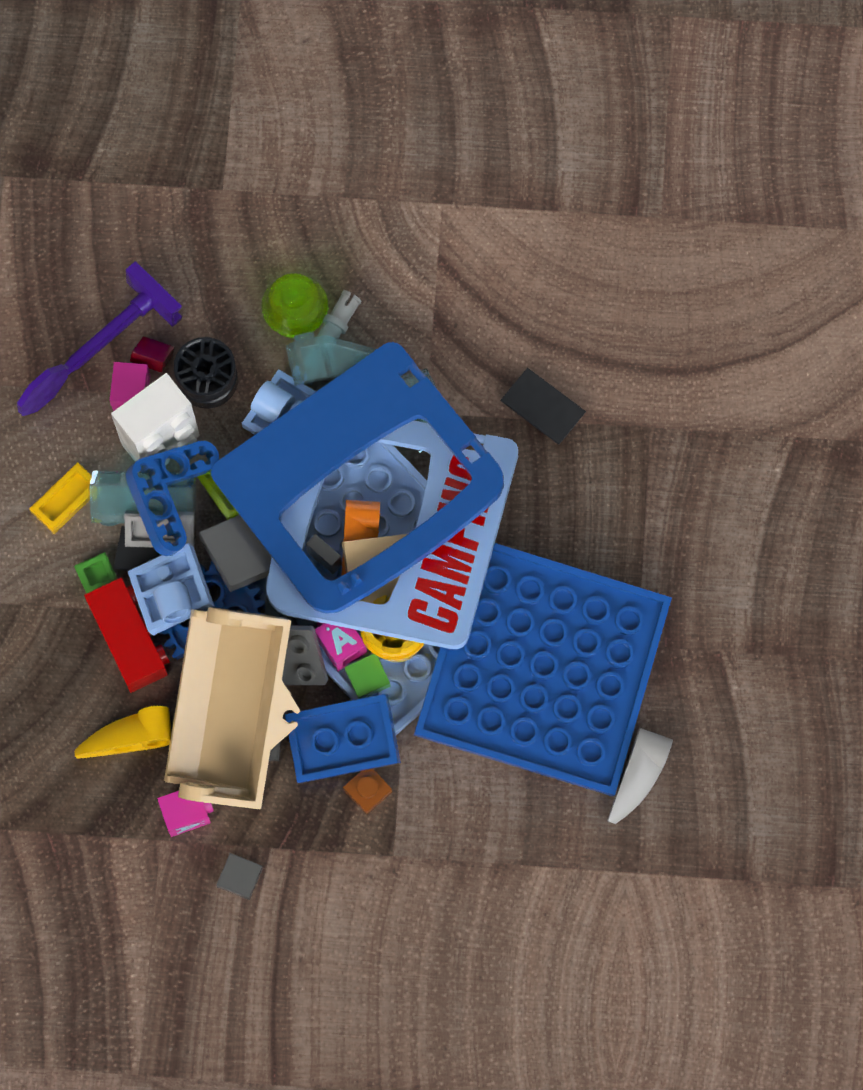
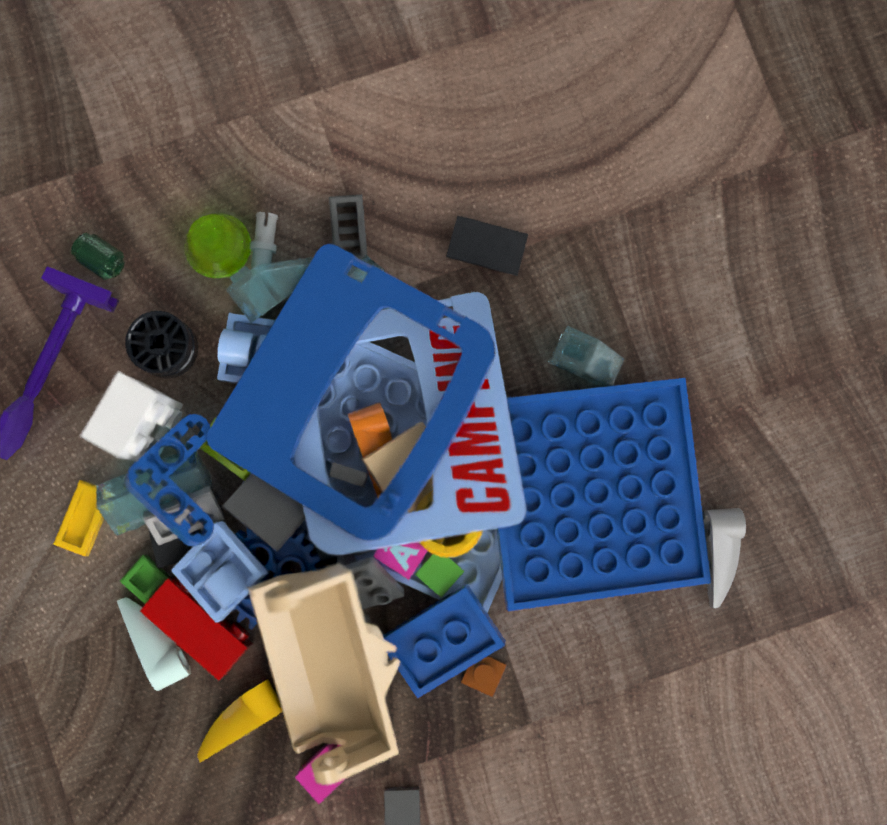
camera: 30 degrees left, 10 degrees up
dark pink brick [110,362,151,411] -> none
dark red tile [130,336,174,372] -> none
none -> clear green brick [71,233,125,280]
none -> light aqua piece [117,597,191,691]
none -> dark grey slope [329,194,368,262]
none -> clear light blue slope [549,326,624,387]

